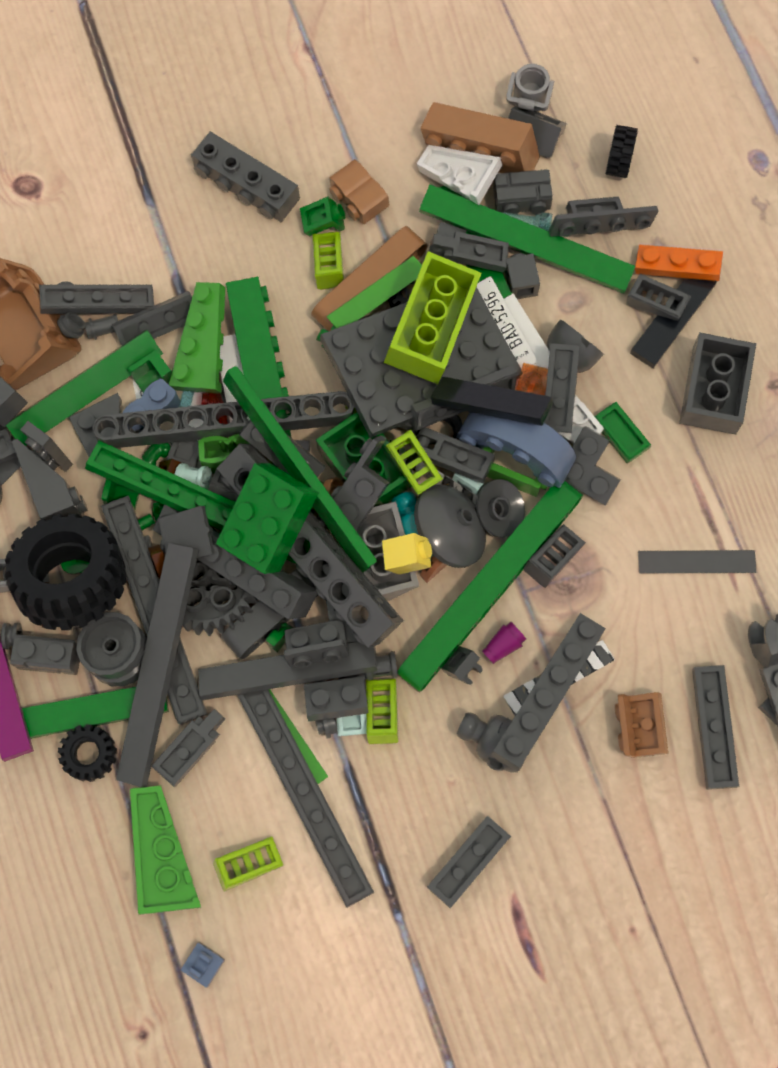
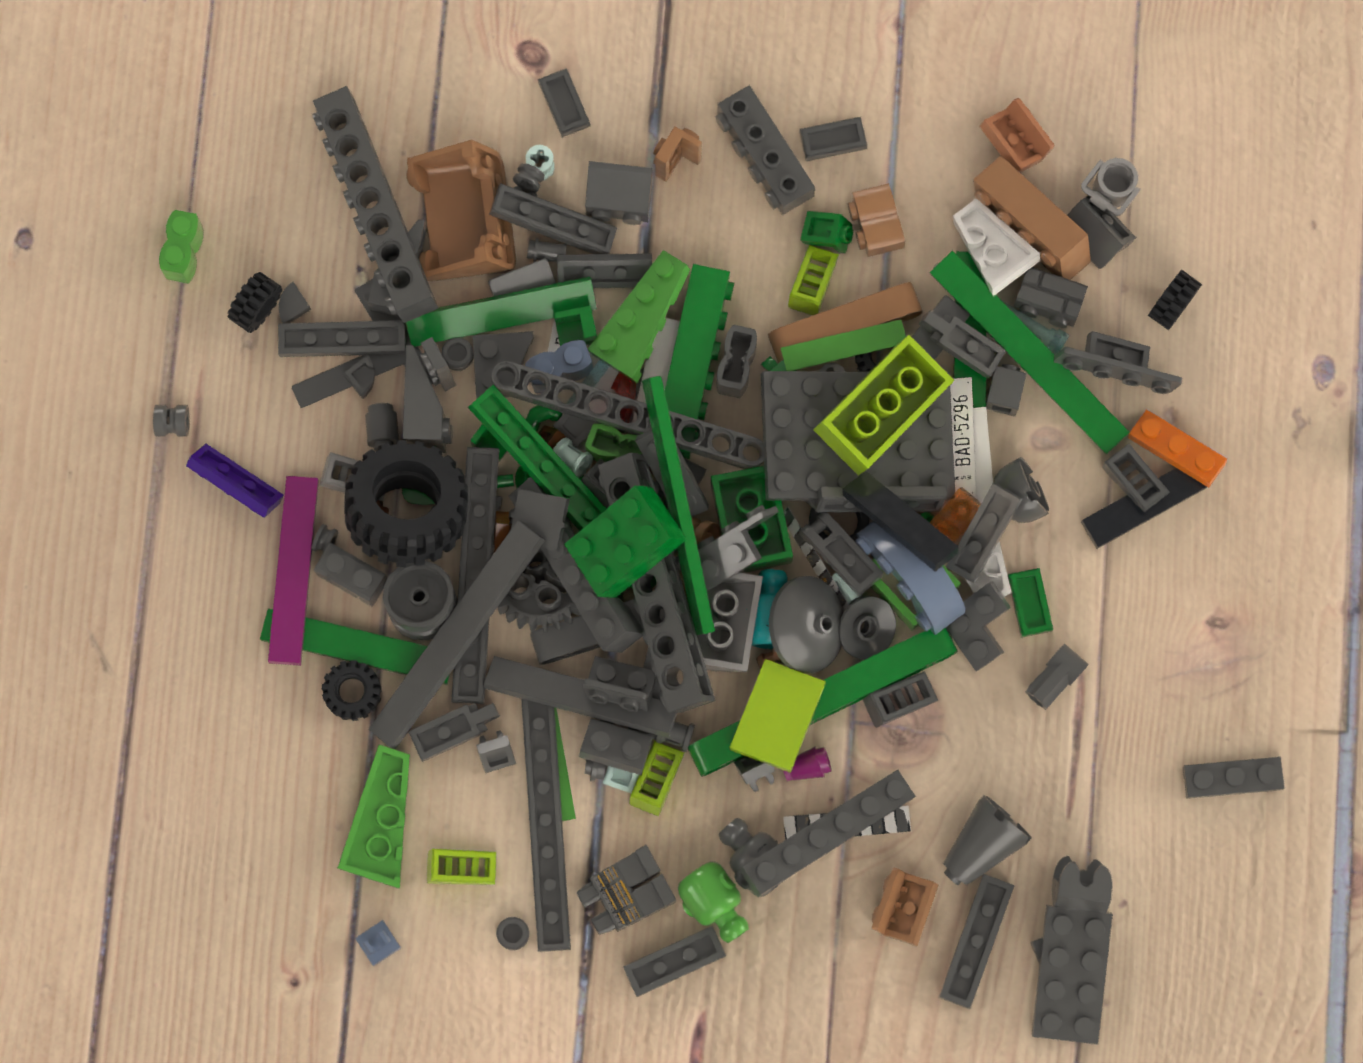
camera: 20 degrees right, 5 degrees up
dark grey plate [57,312,85,338] -> none
green tile [266,623,293,653] -> none
light yellow brick [382,533,432,575] -> none
lime slope [385,430,443,495] -> none
dark grey sticker [638,550,757,574] -> none
dark grey brick [679,332,757,435] -> none
none -> dark grey brick [365,403,399,451]
none -> dark grey tile [441,337,474,371]
none -> dark grey tile [476,731,516,773]
none -> dark grey slope [488,258,556,296]
none -> dark grey tile [496,917,530,950]
none -> dark grey bush [513,163,545,192]
none -> light aqua bush [526,145,555,181]
none -> dark grey tile [538,68,590,138]
none -> dark grey hips [577,845,676,935]
none -> dark grey slope [585,161,653,225]
none -> medium nougat bracket [653,126,702,182]
none -> bright green piece [678,861,749,943]
none -> dark grey brick [717,325,757,398]
none -> lime tile [730,659,826,773]
none -> dark grey tile [799,117,867,162]
none -> dark grey cone [943,795,1032,885]
none -> nougat bracket [979,98,1054,173]
none -> dark grey piece [1025,643,1089,710]

